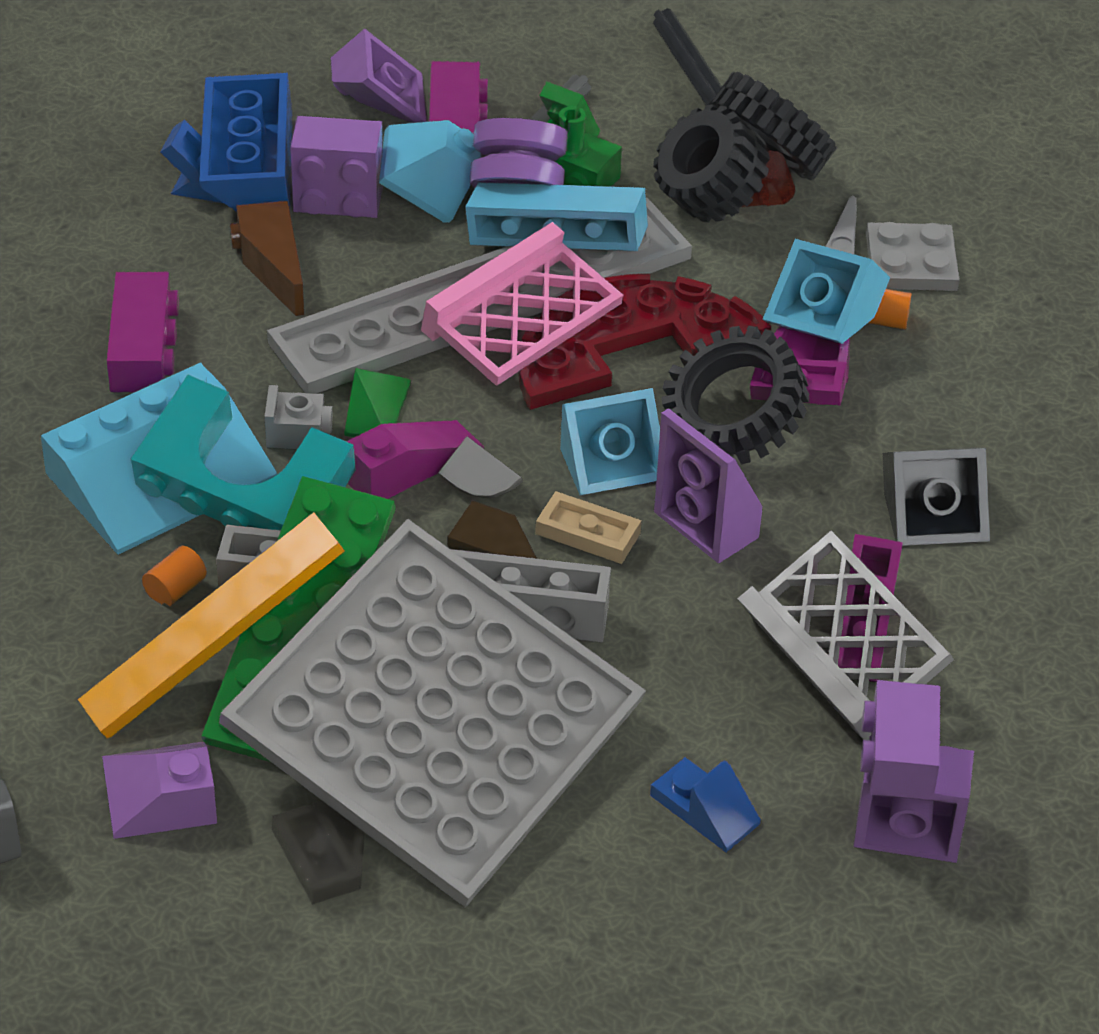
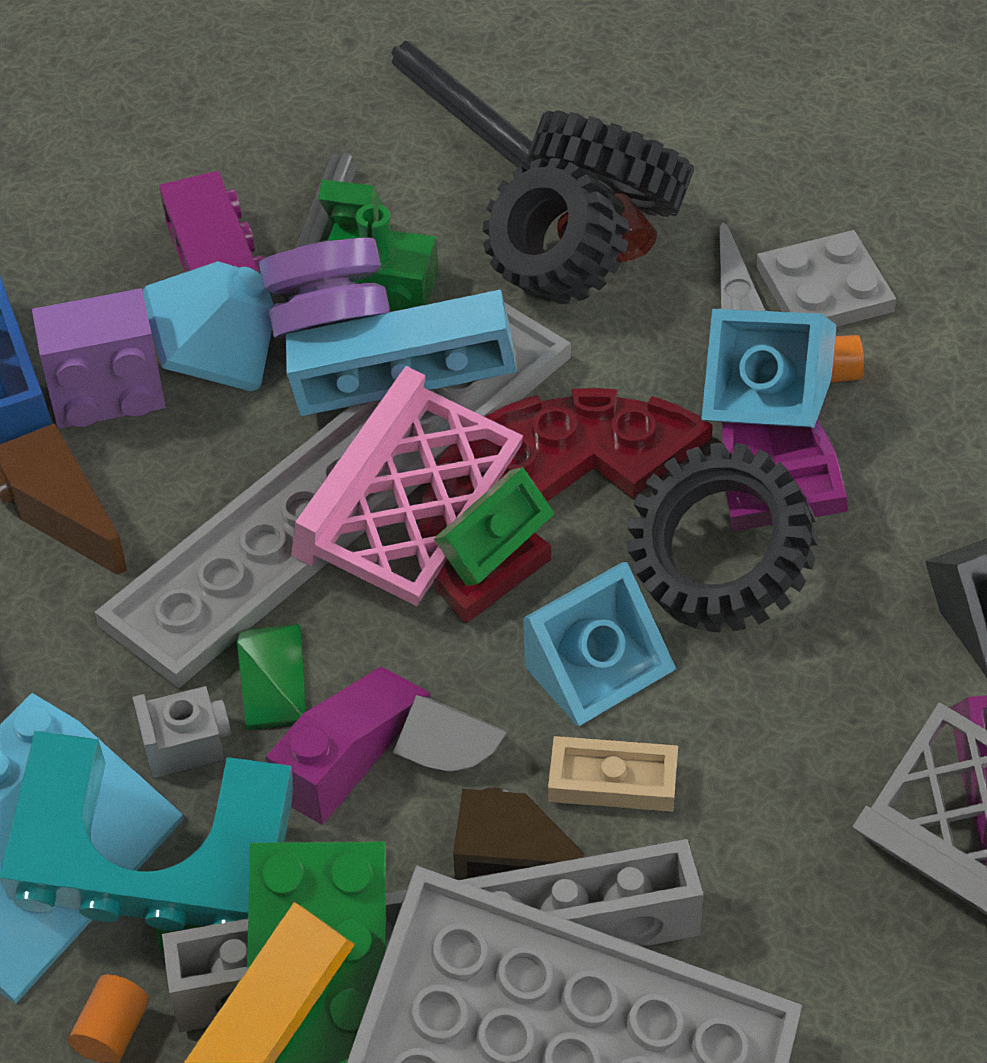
camera: 15 degrees left, 5 degrees up
medium lavender slope [331,29,426,123] -> none
medium lavender slope [654,408,763,564] -> none
none -> green plate [434,467,555,586]

